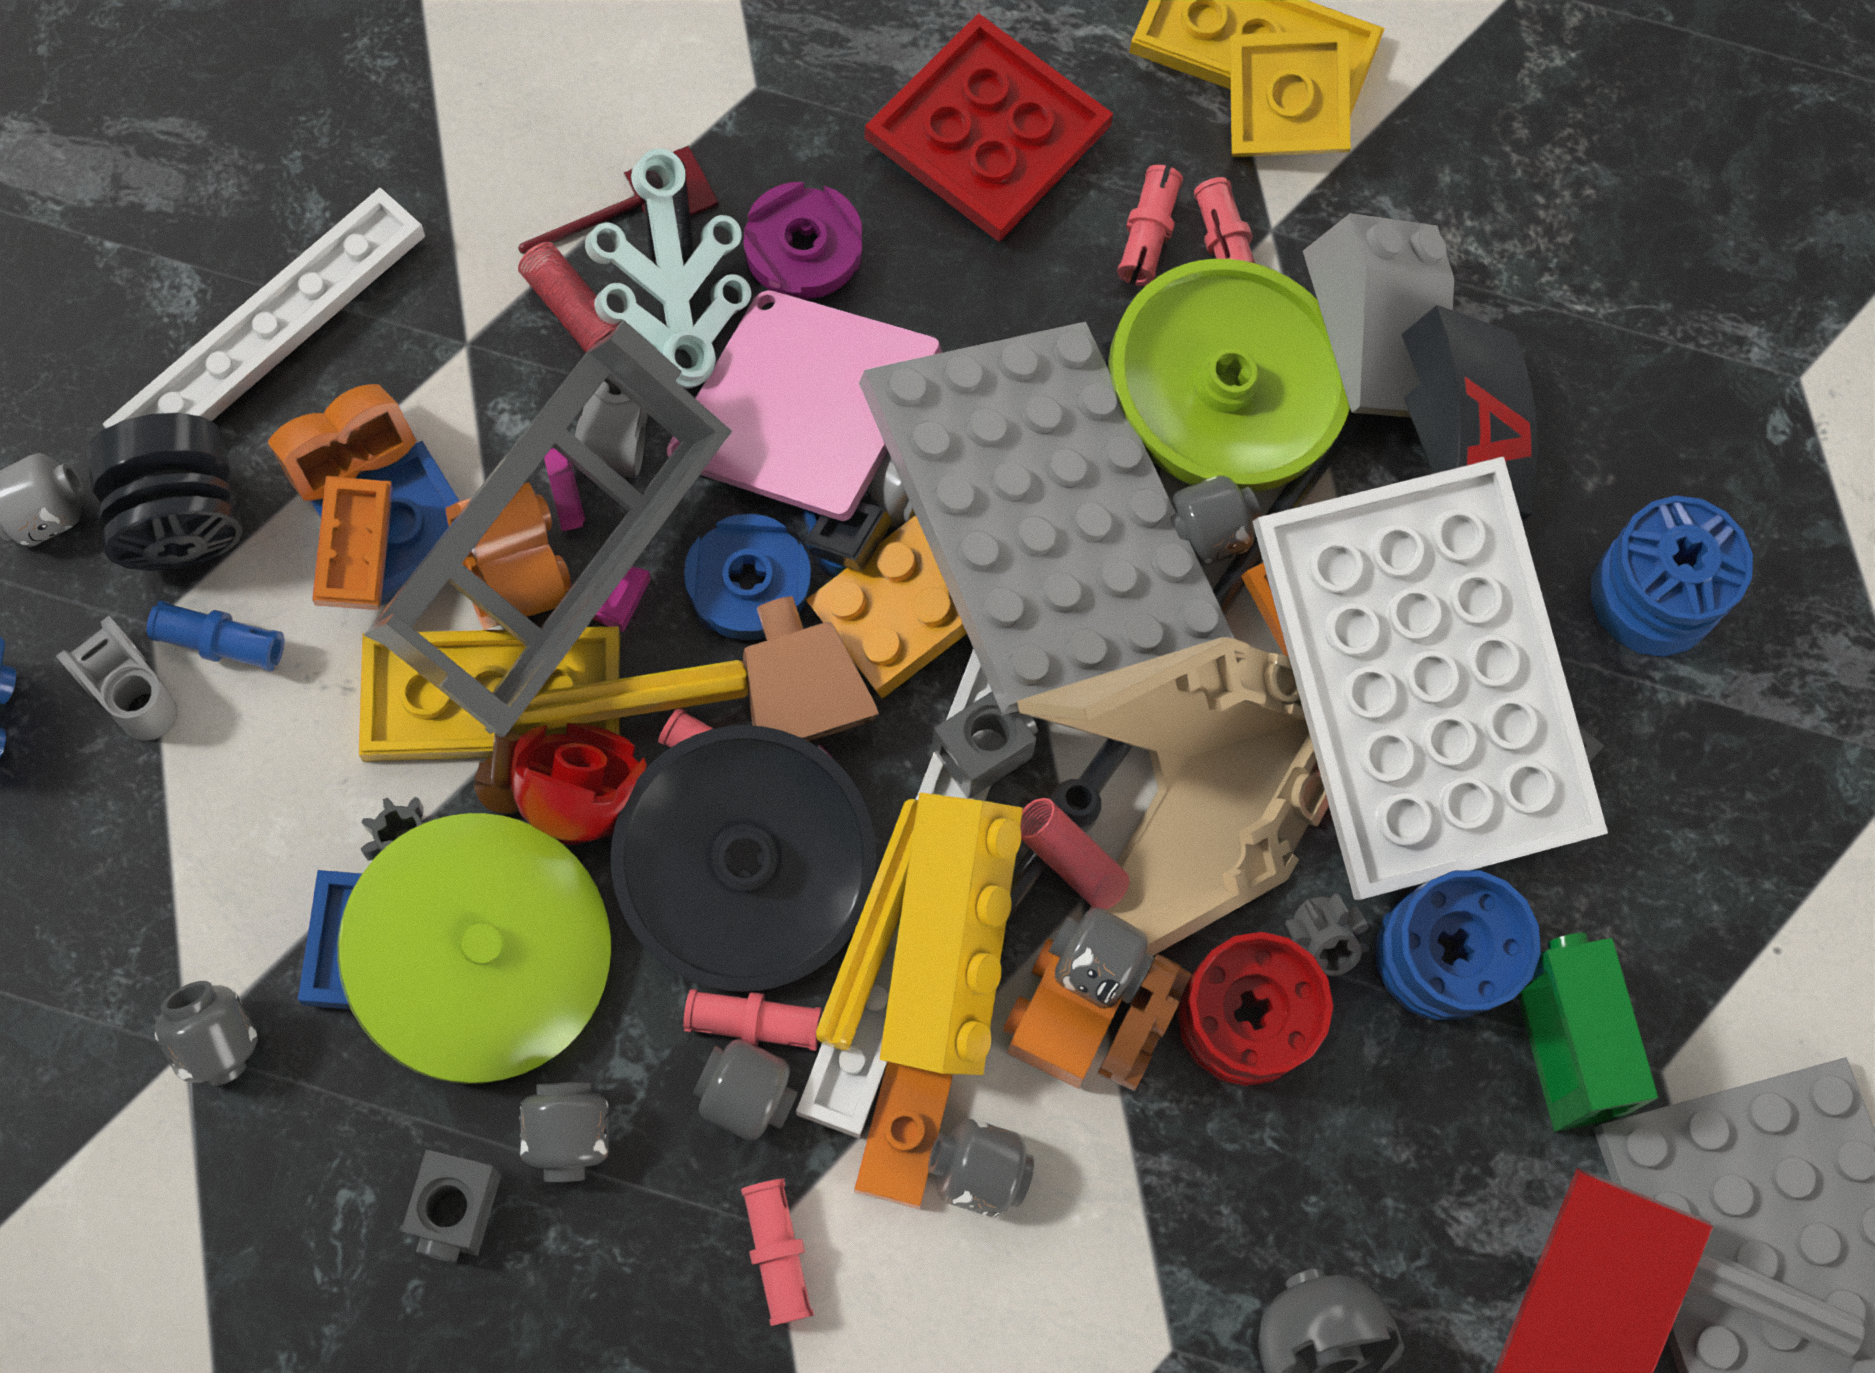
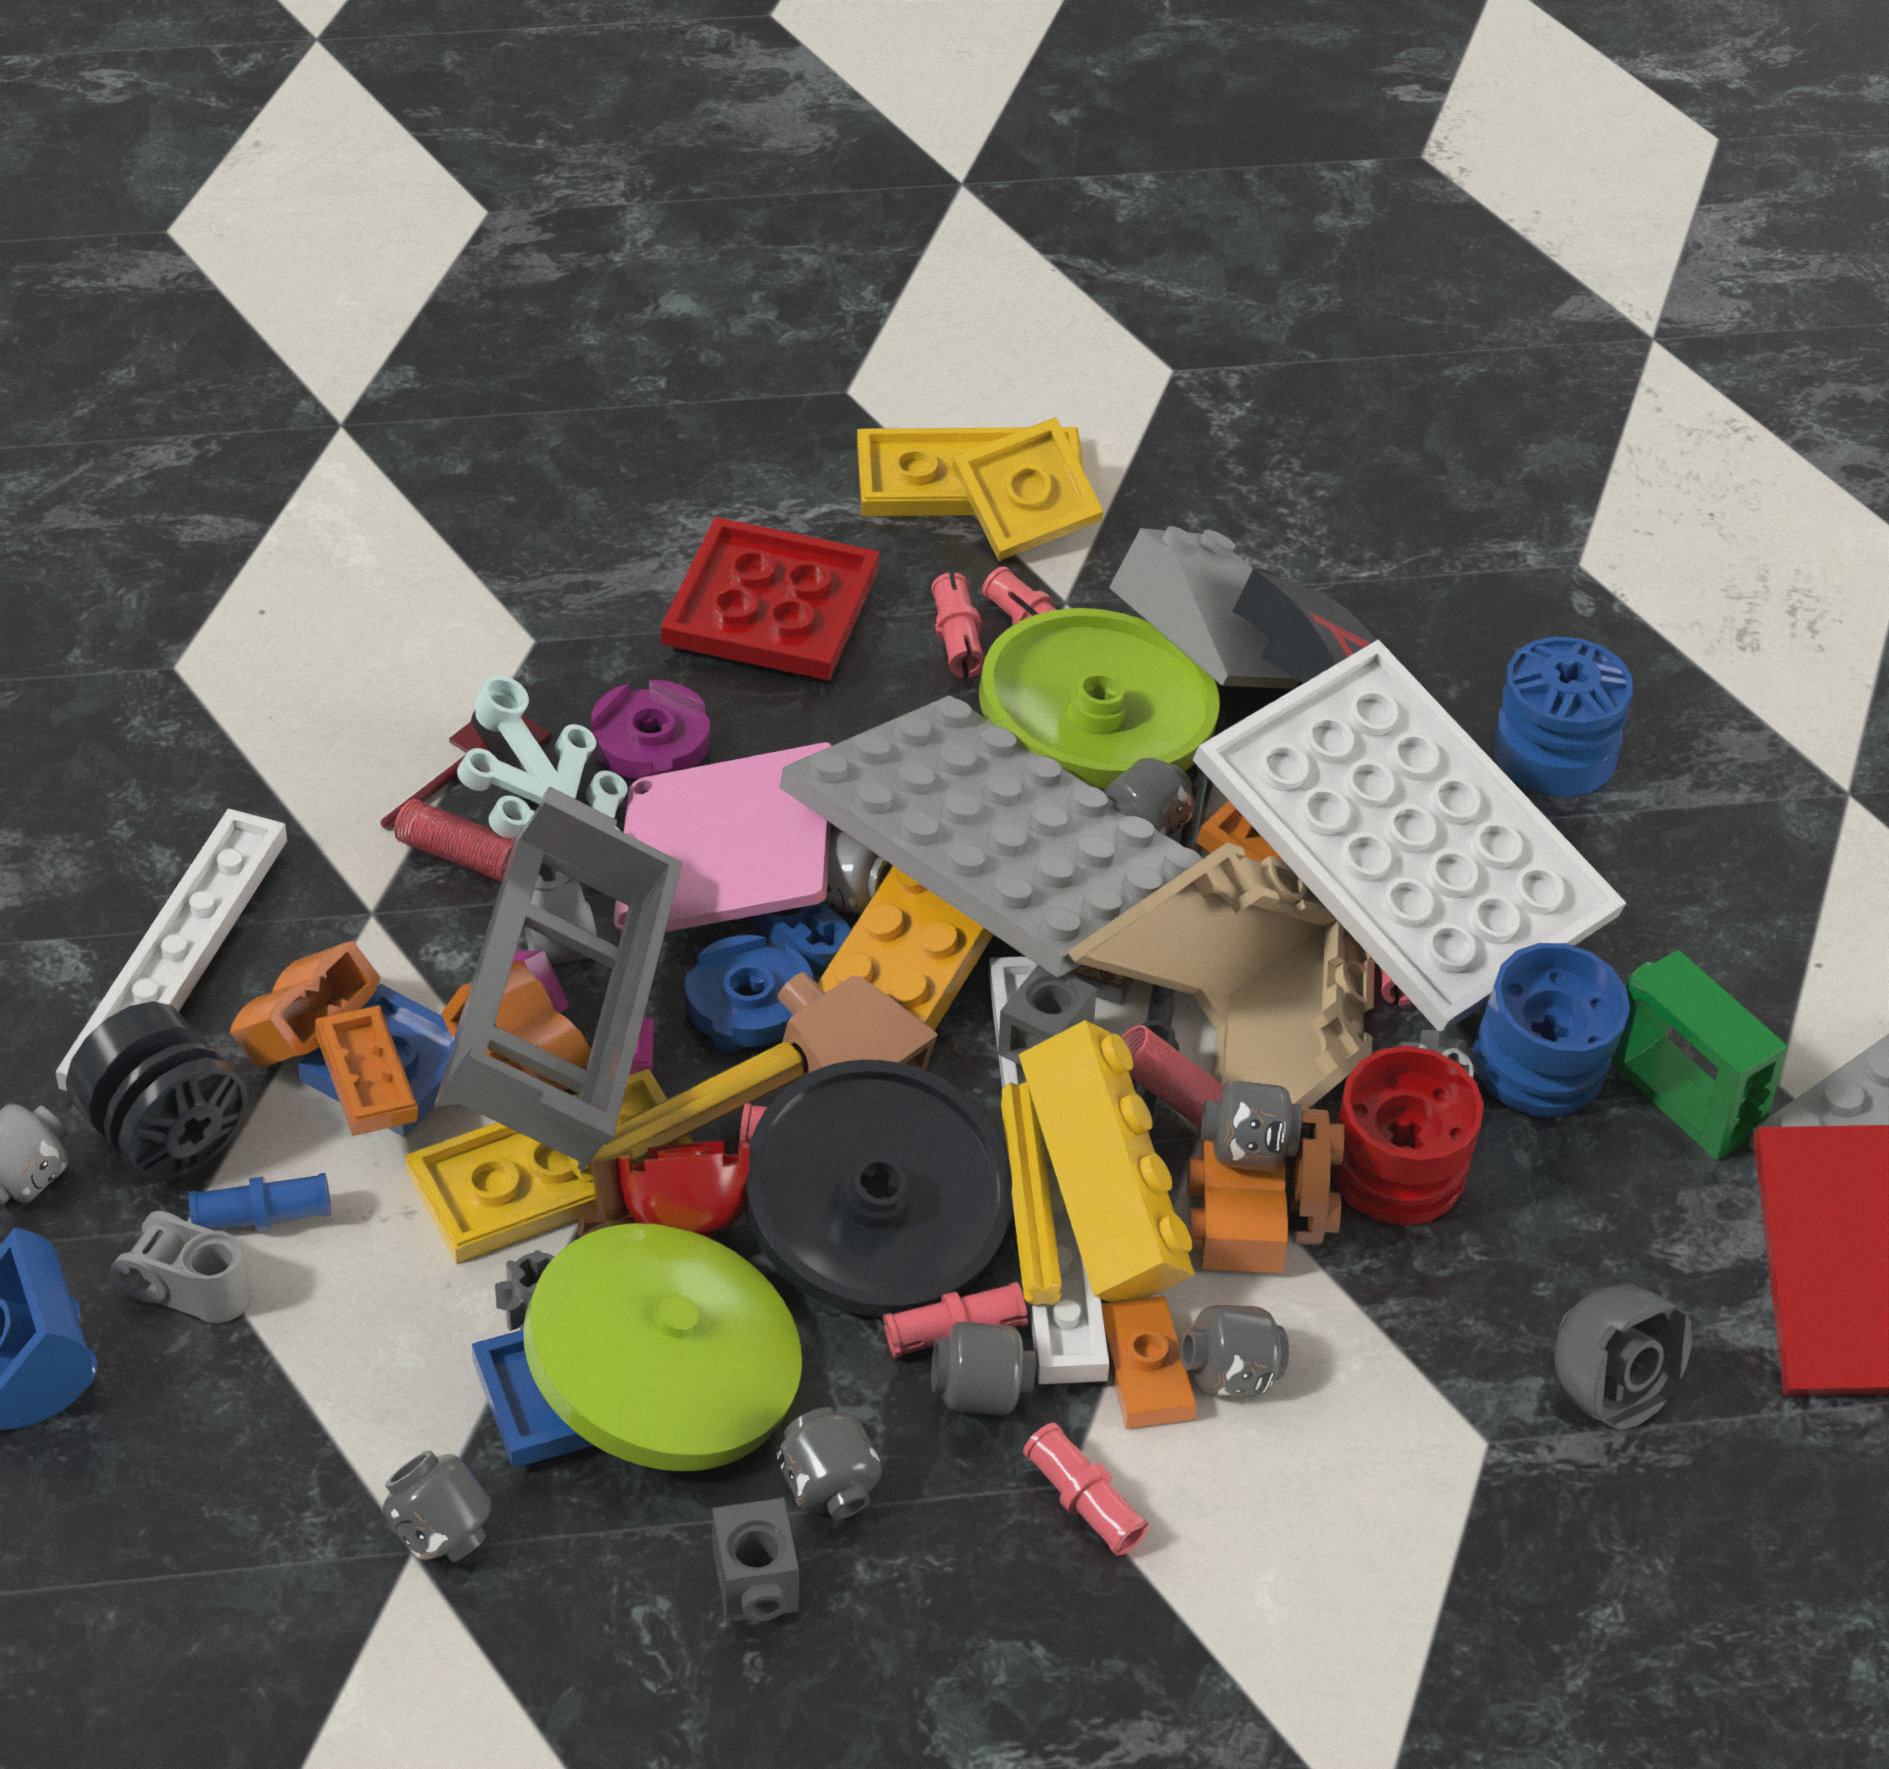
camera: 20 degrees left, 25 degrees down
black tile [804,501,893,572] -> none

